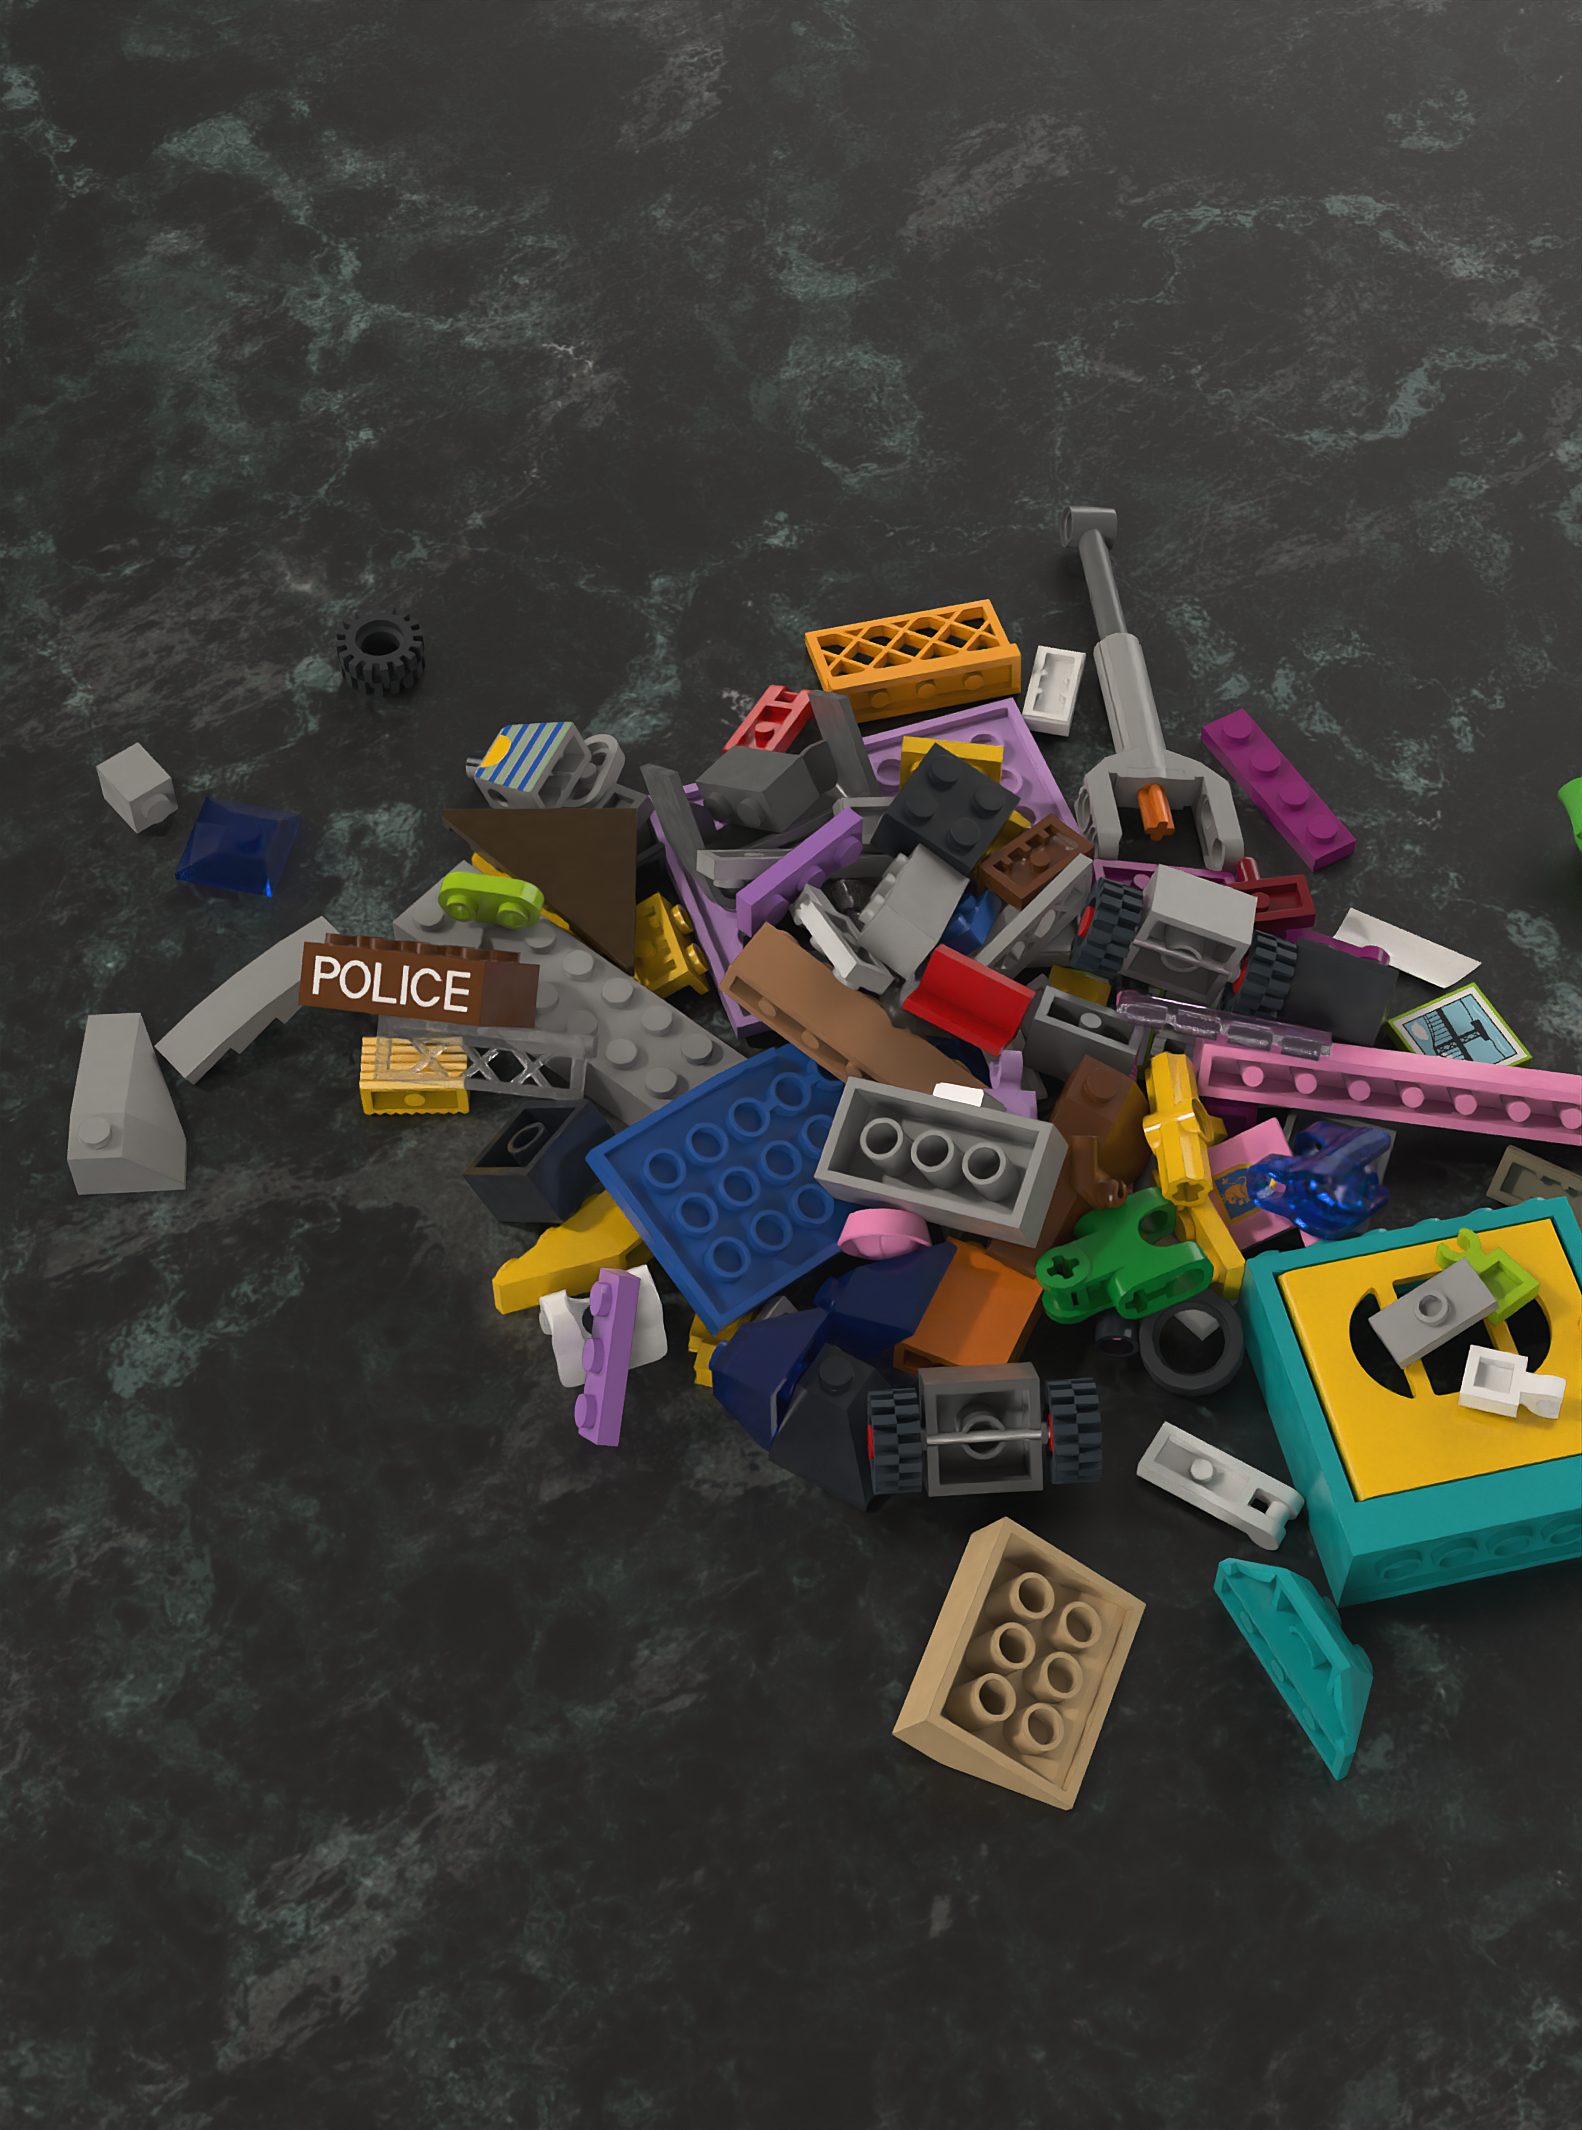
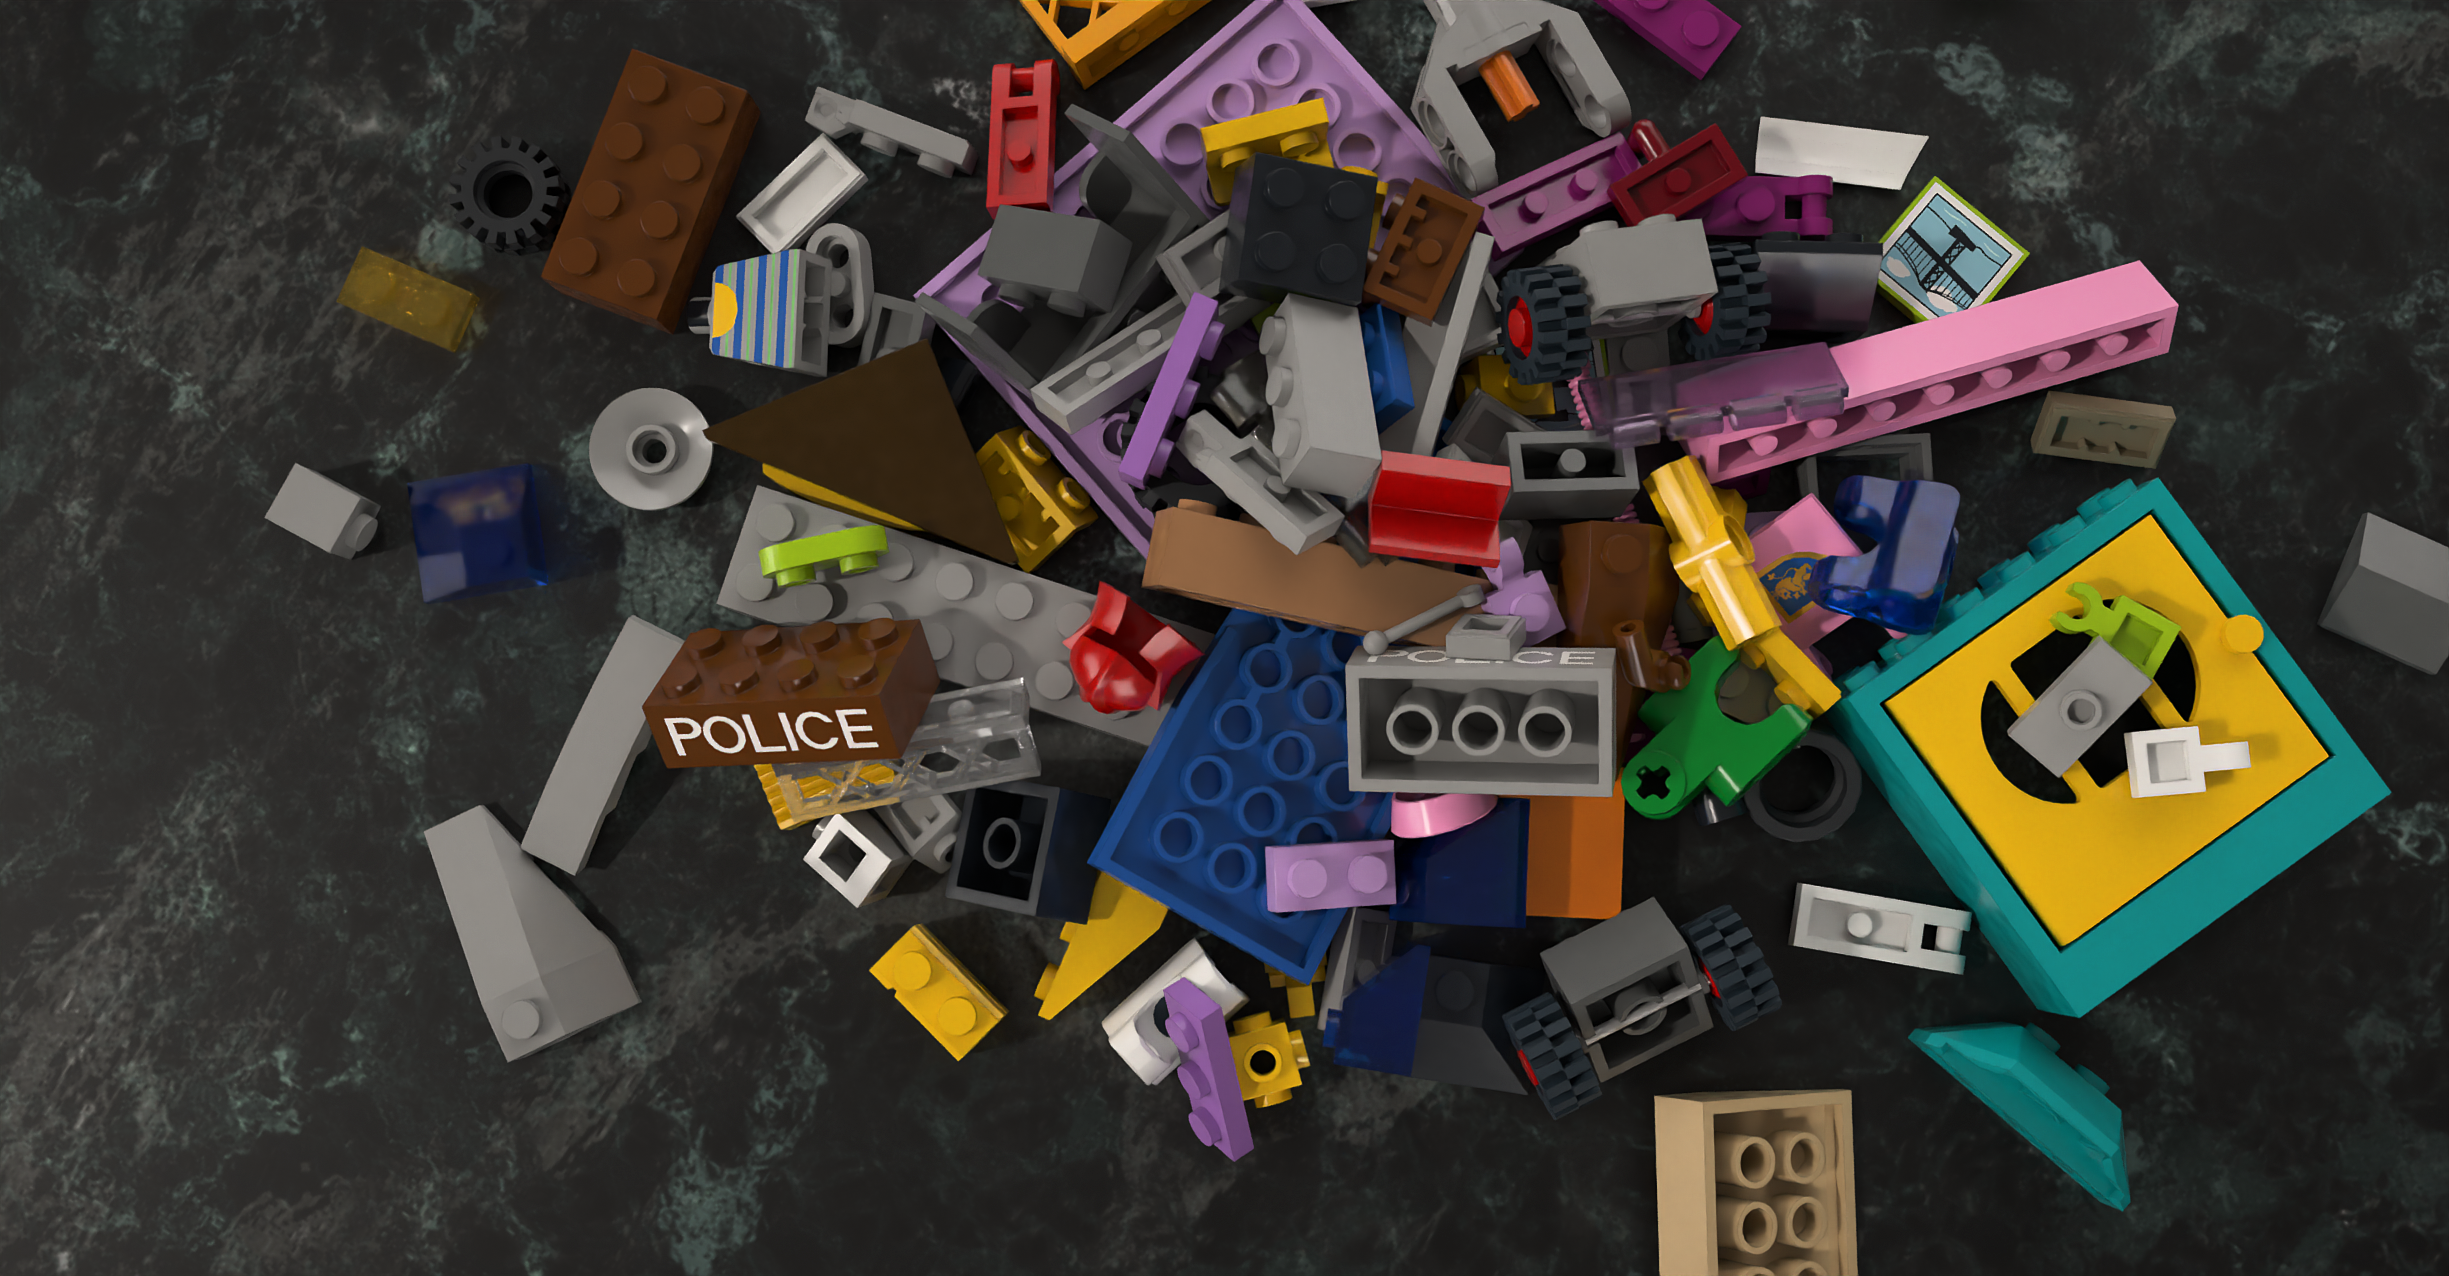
camera: 20 degrees left, 30 degrees up
none -> clear yellow plate [336,246,480,353]
none -> reddish brown brick [541,48,761,335]
none -> light grey dish [589,388,714,511]
none -> white tile [736,133,868,254]
none -> light grey brick [803,805,914,908]
none -> light grey hinge [805,87,979,178]
none -> yellow brick [869,923,1010,1061]
none -> light grey bracket [874,764,962,873]
none -> red helmet [1061,581,1205,714]
none -> yellow brick [1228,1011,1310,1108]
none -> lavender plate [1265,839,1396,913]
none -> light grey hinge [1363,584,1485,656]

